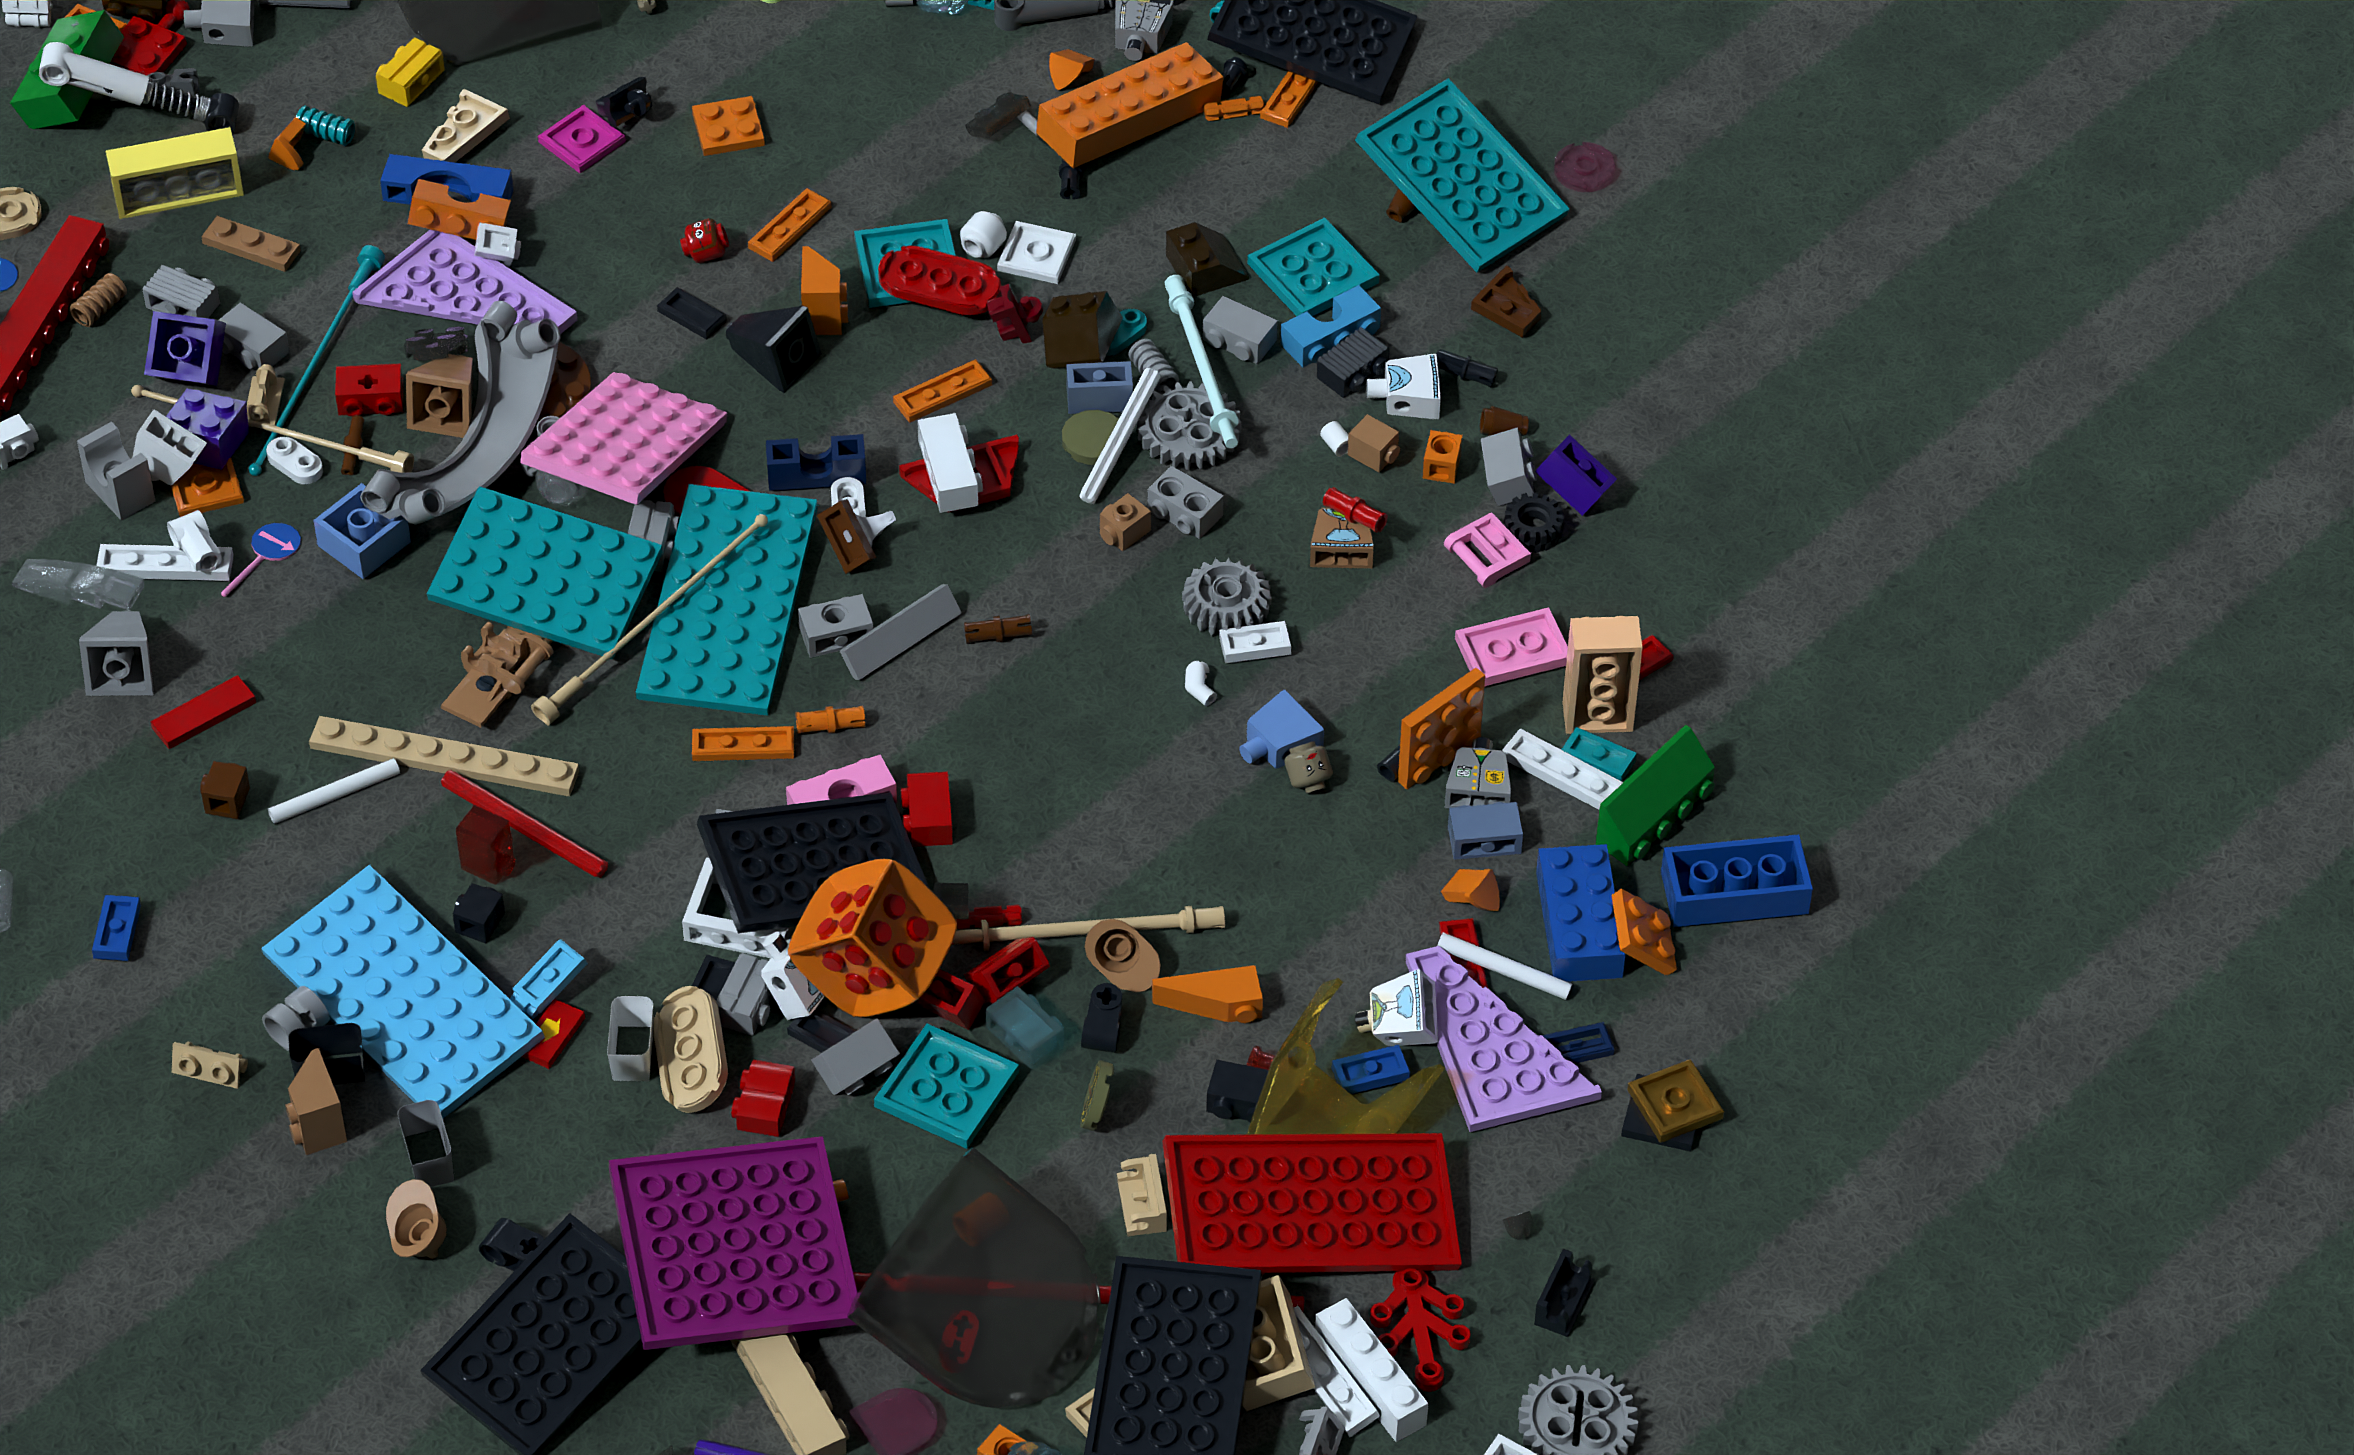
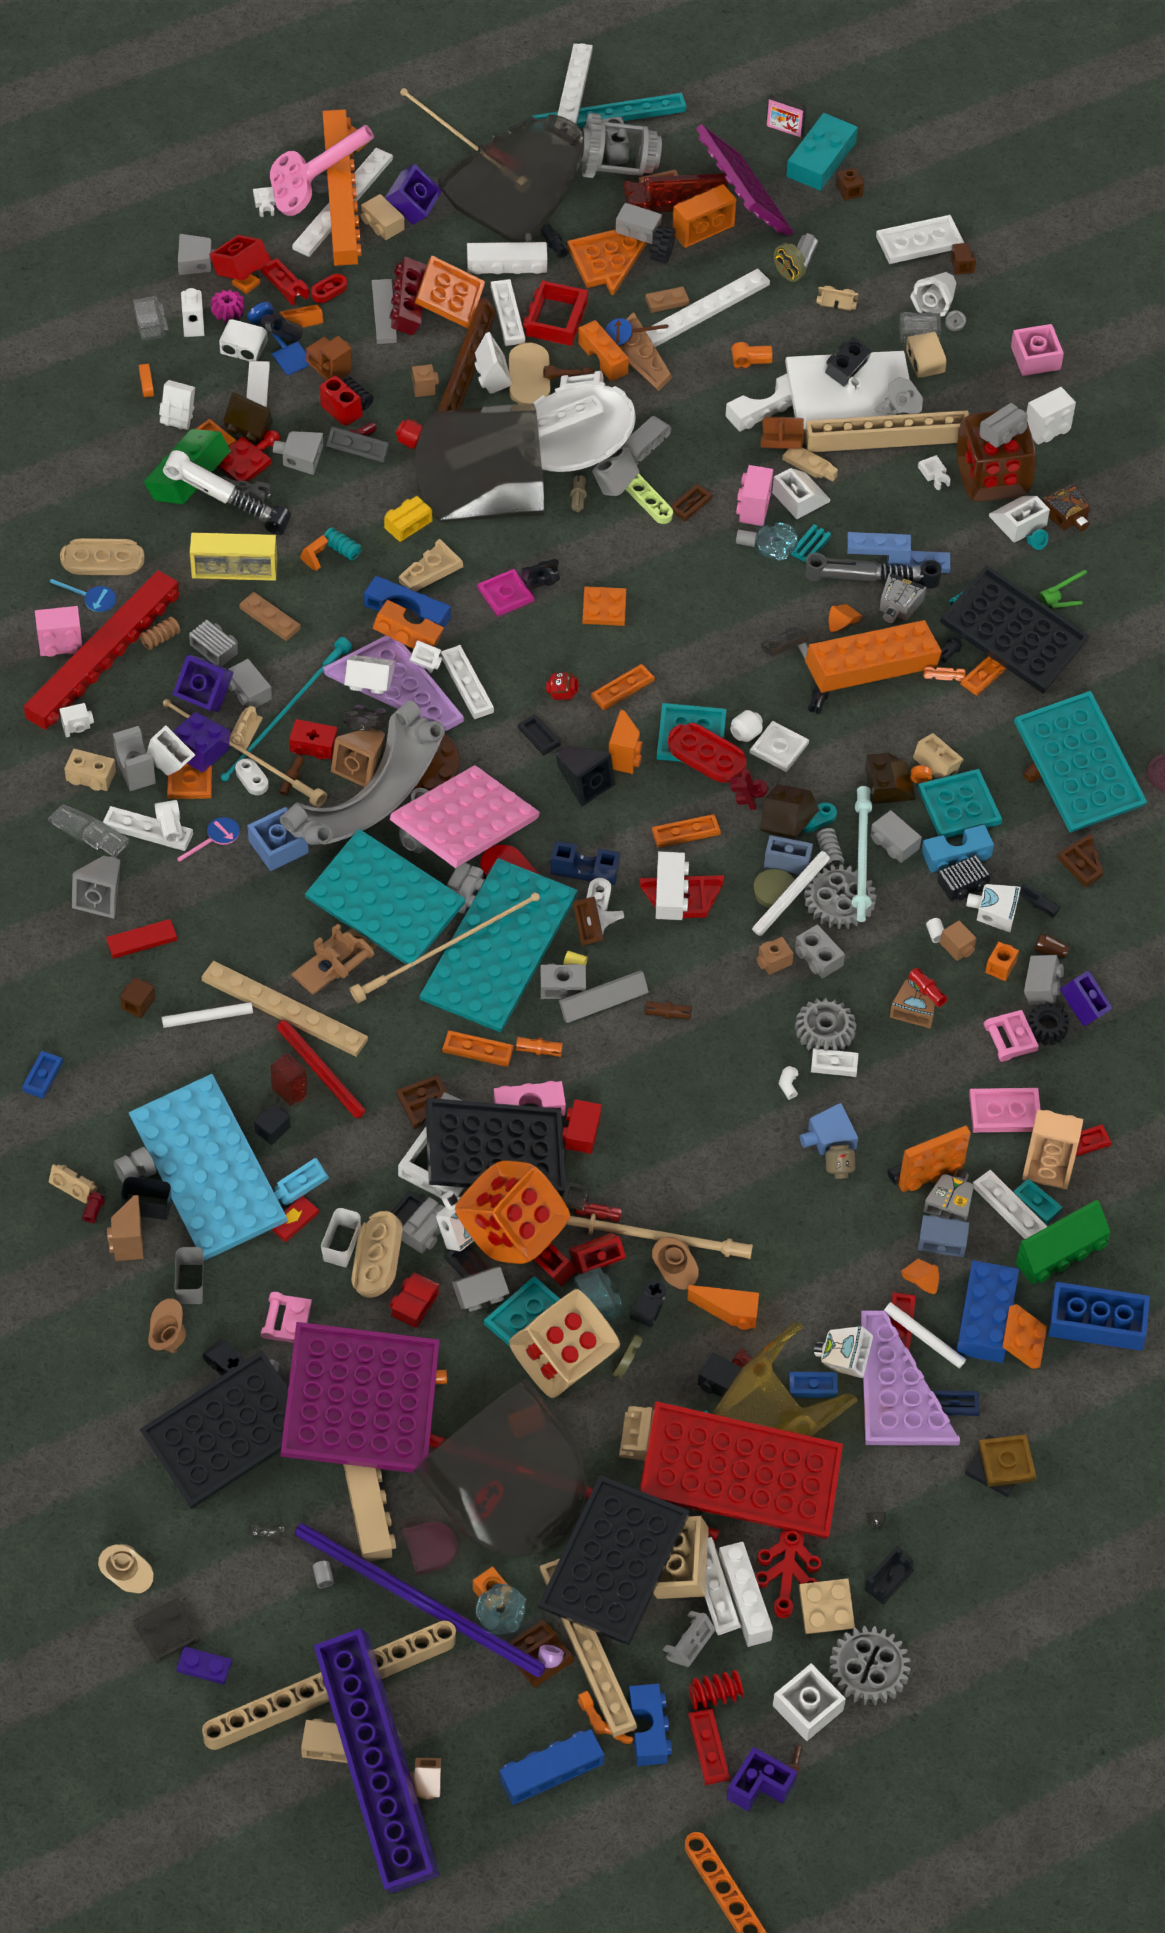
camera: 15 degrees right, 5 degrees up
none -> tan brick [64,749,116,791]
none -> dark red pin [82,1192,105,1223]
none -> bright pink plate [260,1292,312,1343]
none -> white slope [344,655,396,694]
none -> reddish brown wing [396,1075,447,1129]
none -> white plate [441,645,494,719]
none -> tan piece [509,1289,620,1398]
none -> light yellow hinge [563,951,588,965]
none -> tan plate [799,1578,855,1634]
none -> orange tile [910,765,933,784]
none -> tan hinge [913,733,963,779]

